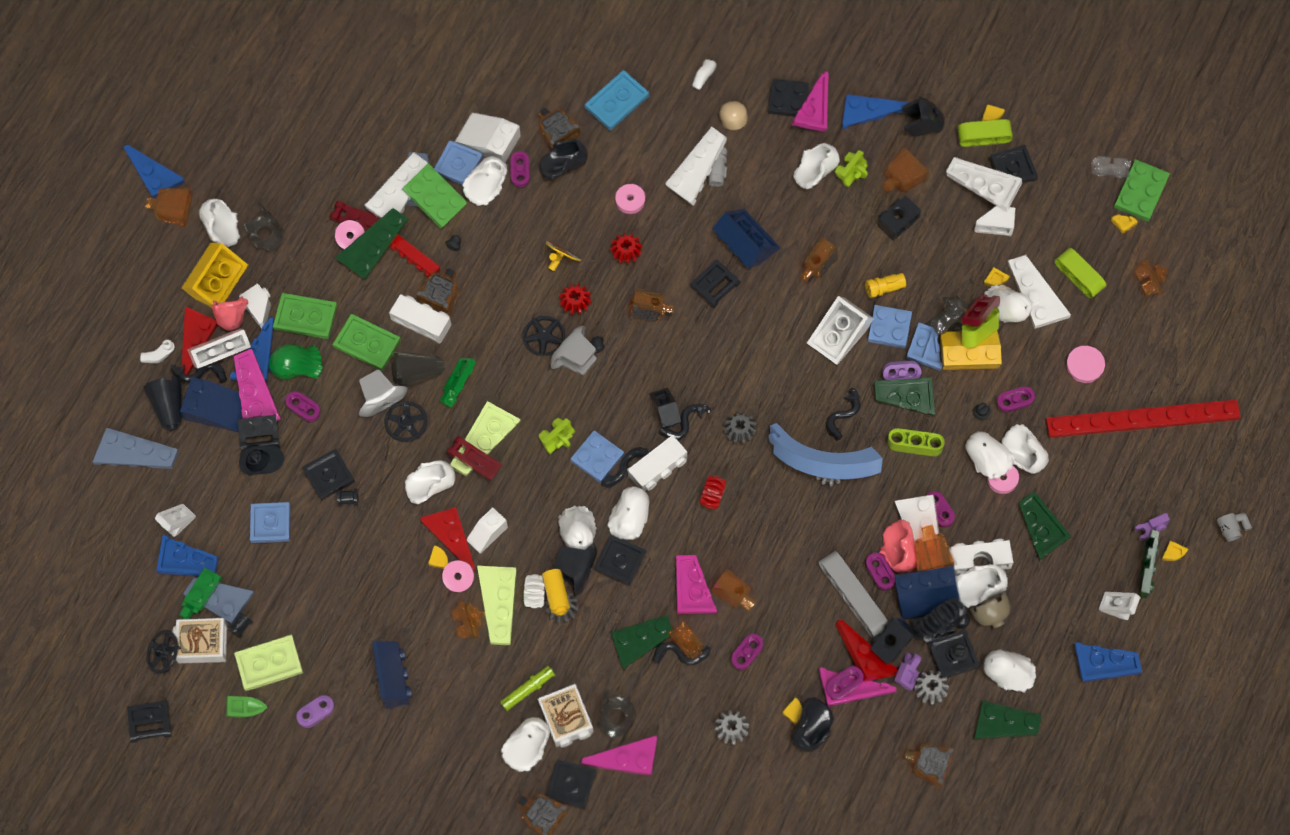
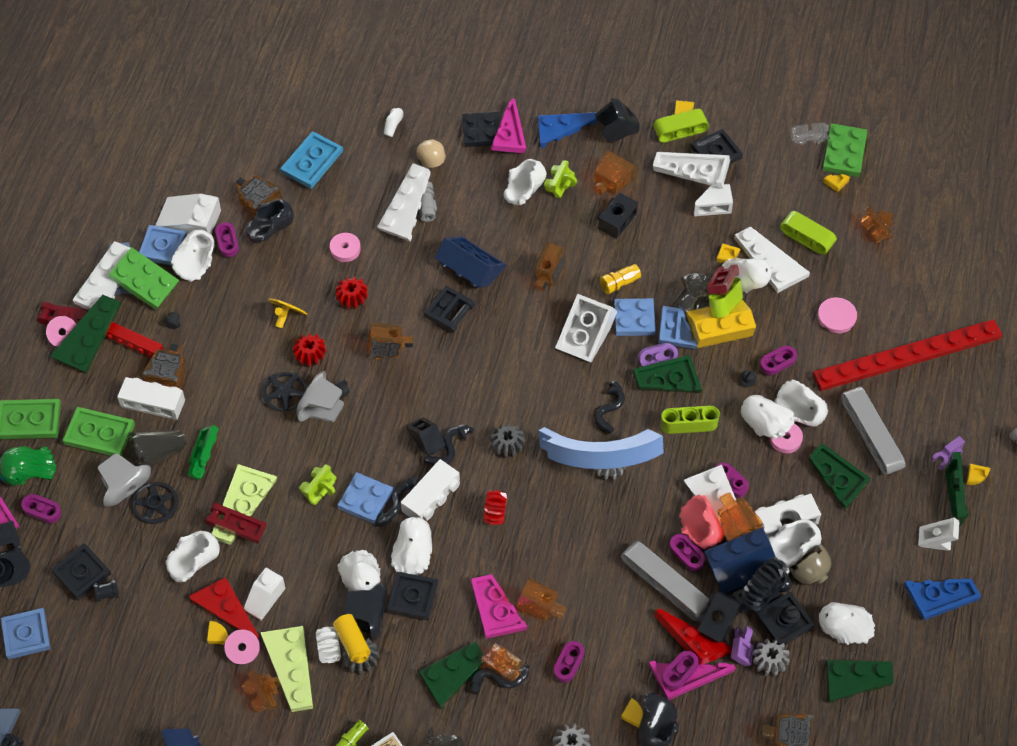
camera: 15 degrees left, 10 degrees down
none -> light grey beam [841,387,905,475]

